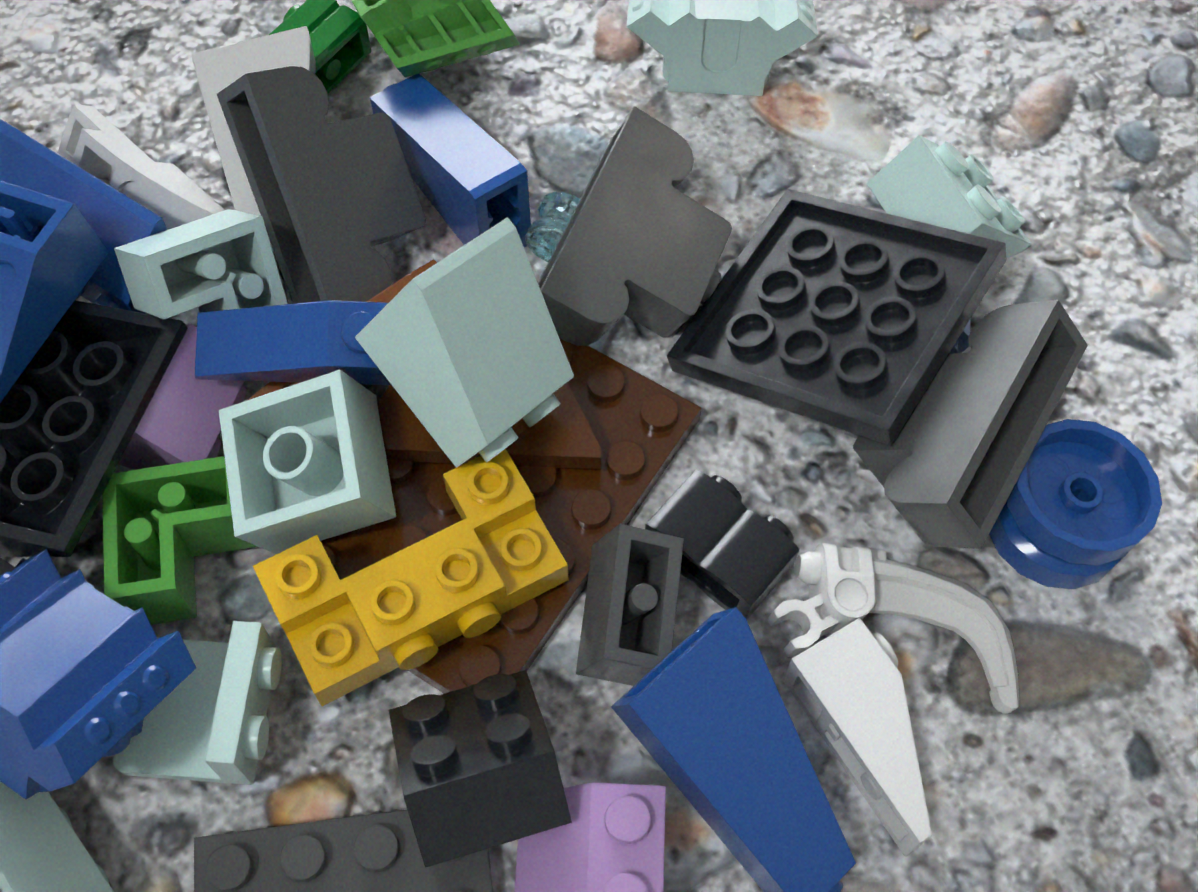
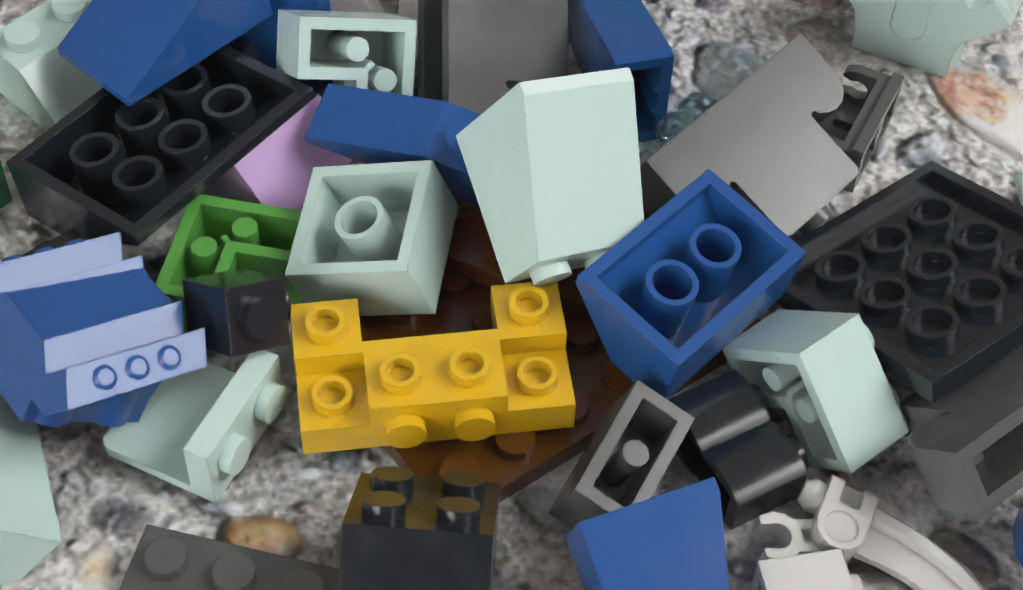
camera: 20 degrees right, 10 degrees down
none -> black brick [182,268,291,358]
none -> blue slope [575,169,807,399]
none -> light aqua brick [722,309,909,474]
none -> dark grey hinge [820,65,905,193]

